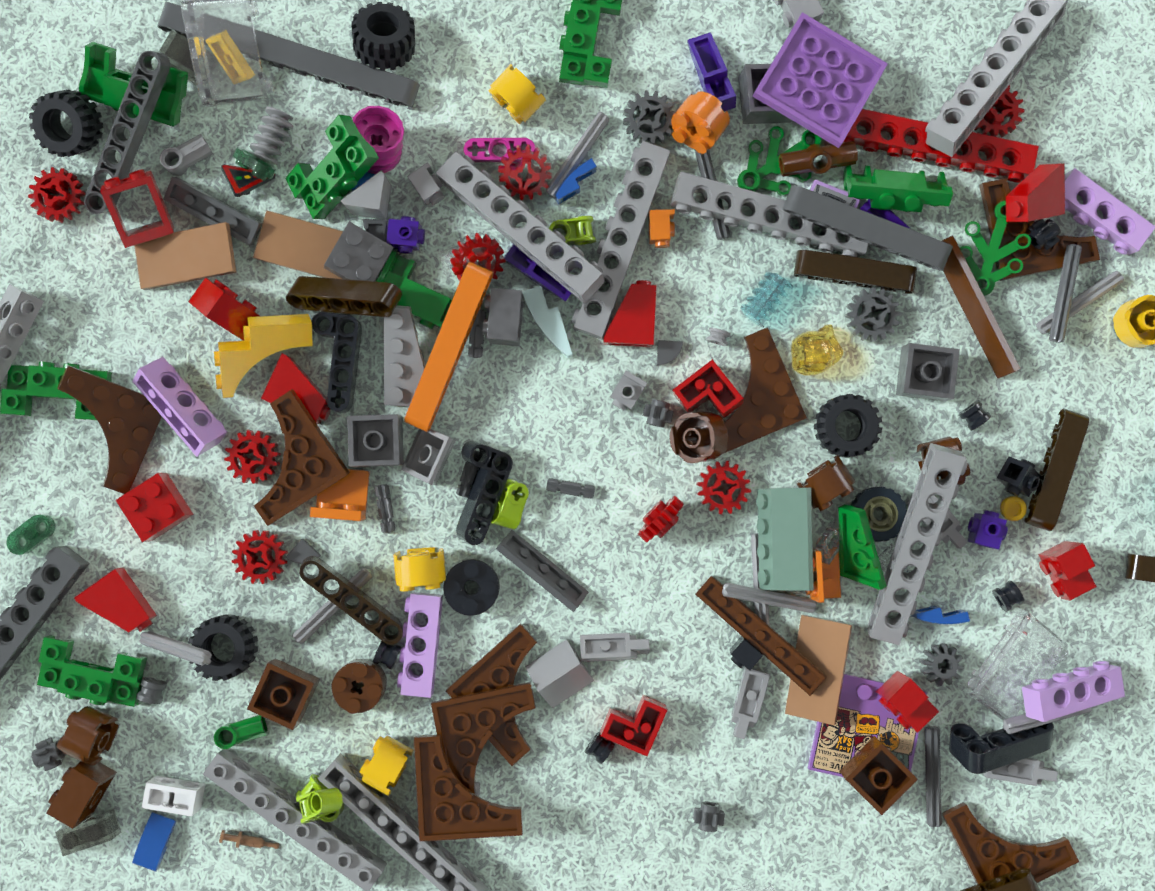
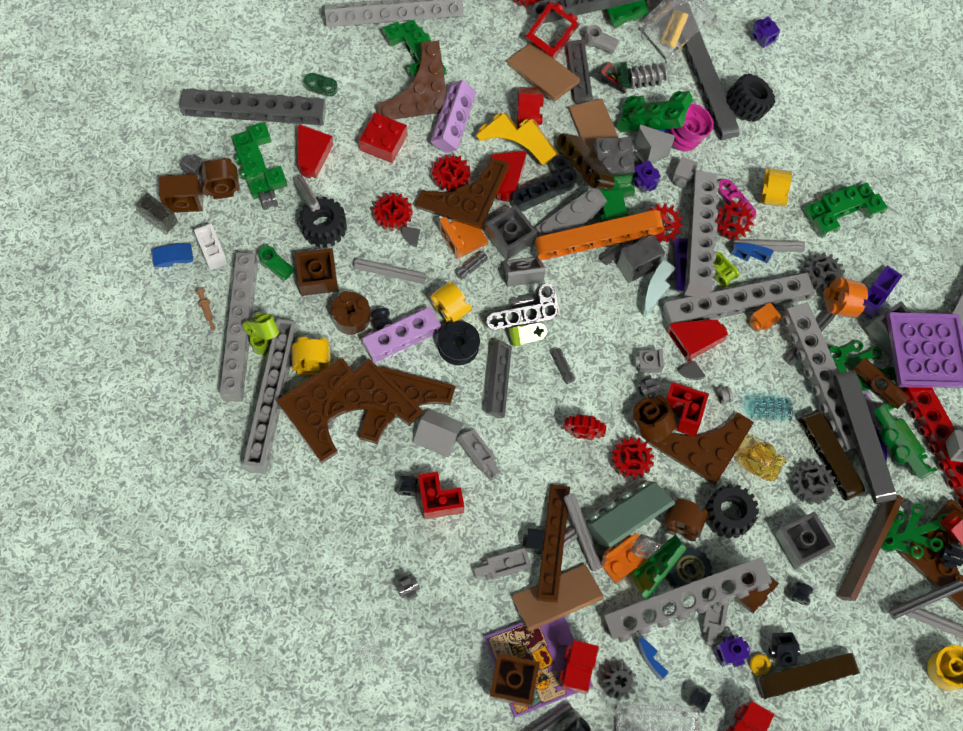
camera: 50 degrees right, 20 degrees down
dark brown beam [299,556,403,645] -> none

